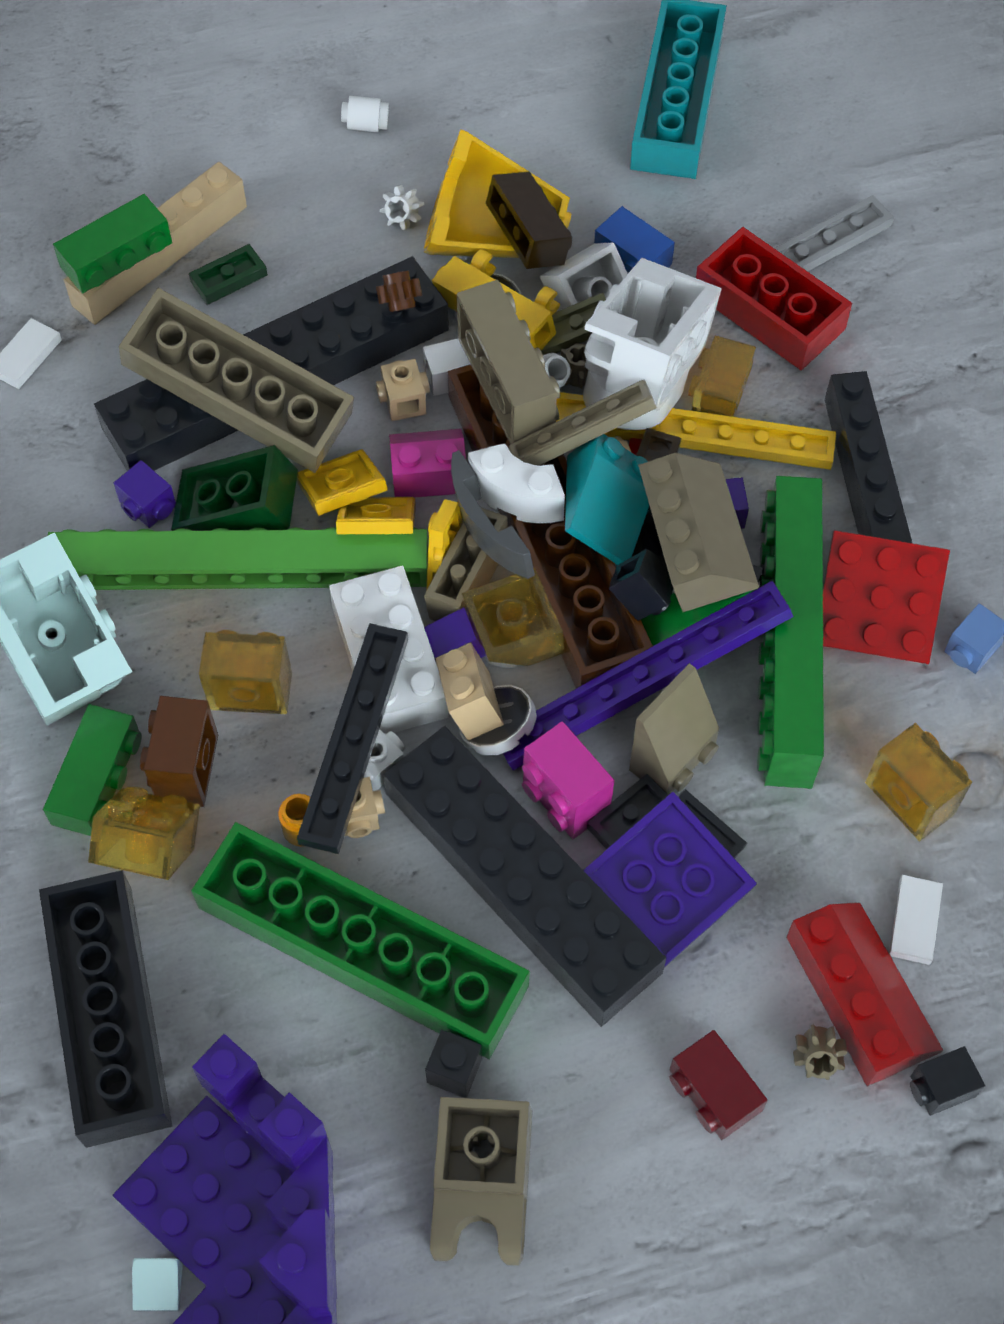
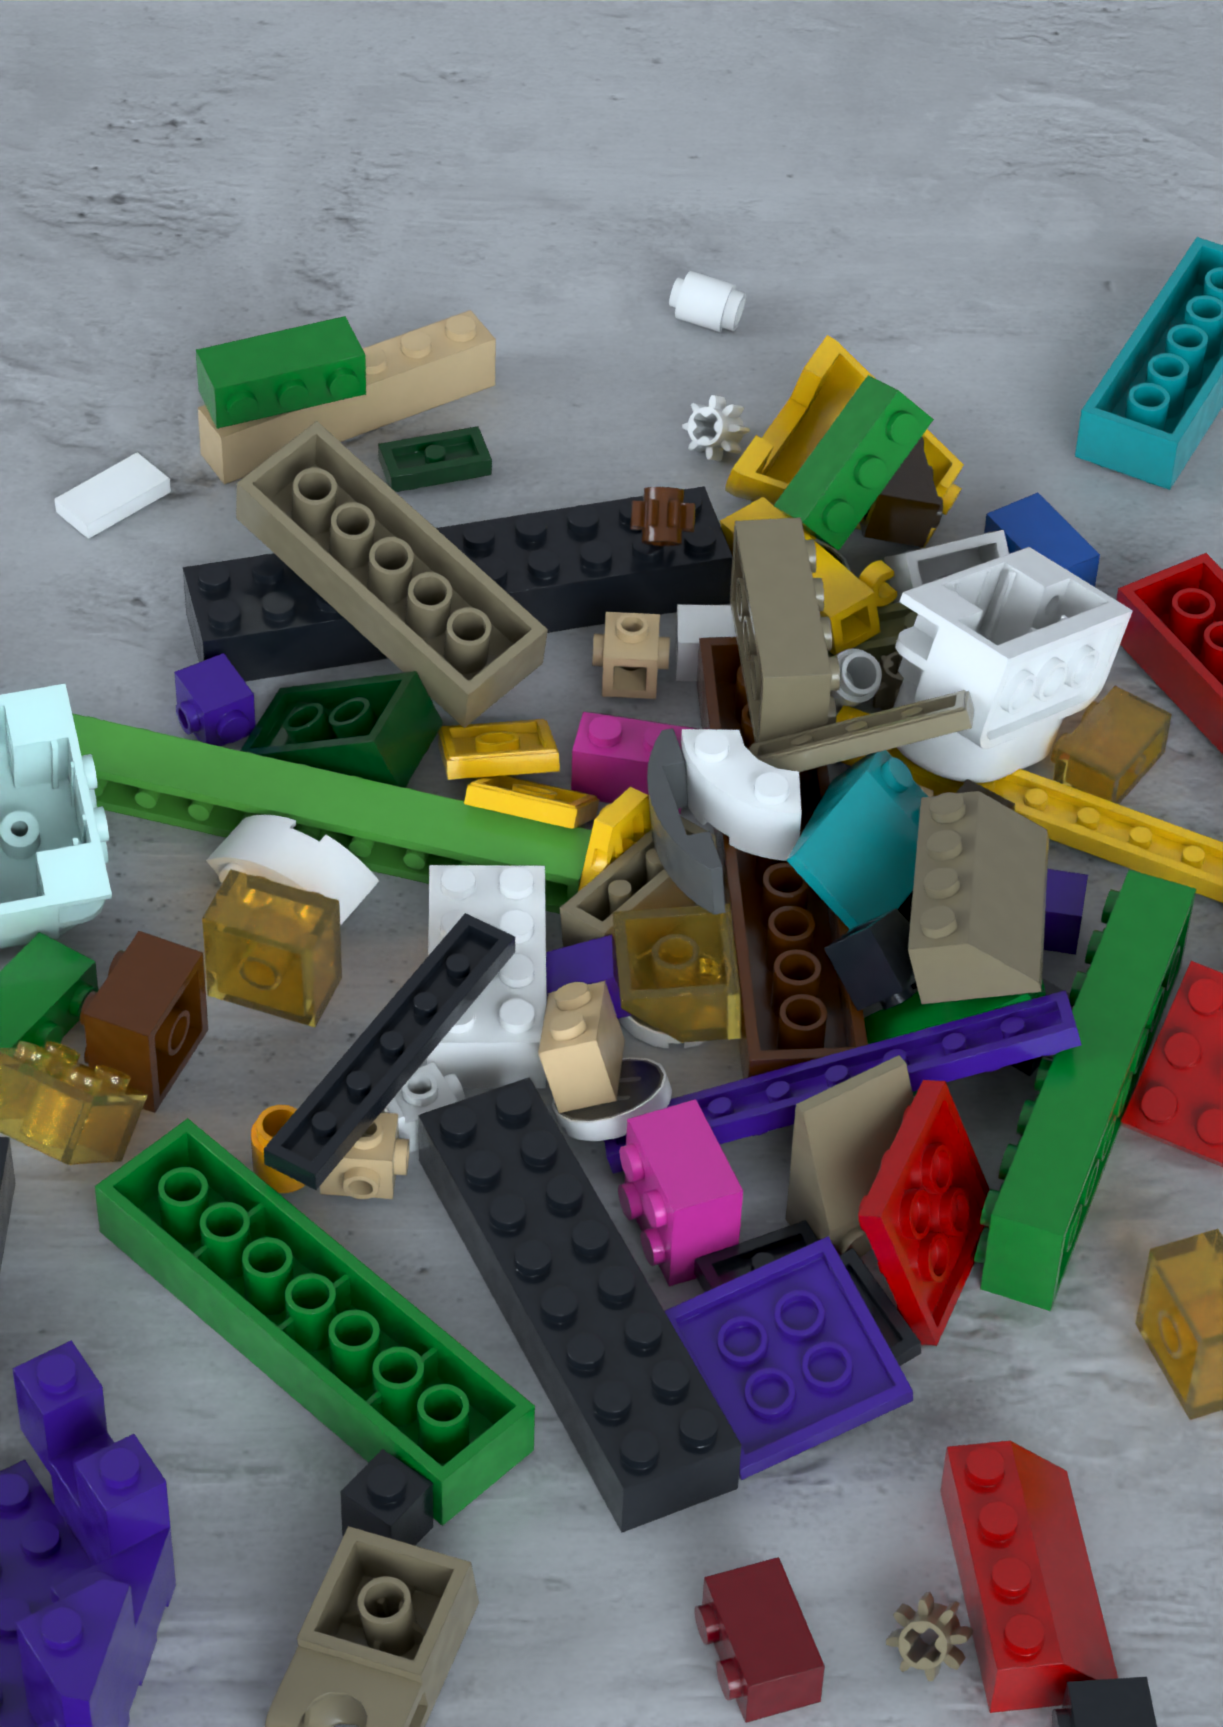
camera: 15 degrees right, 15 degrees down
white tile [889,875,943,965] -> none
none -> white brick [206,815,379,935]
none -> green brick [773,375,934,551]
none -> red plate [858,1080,990,1346]

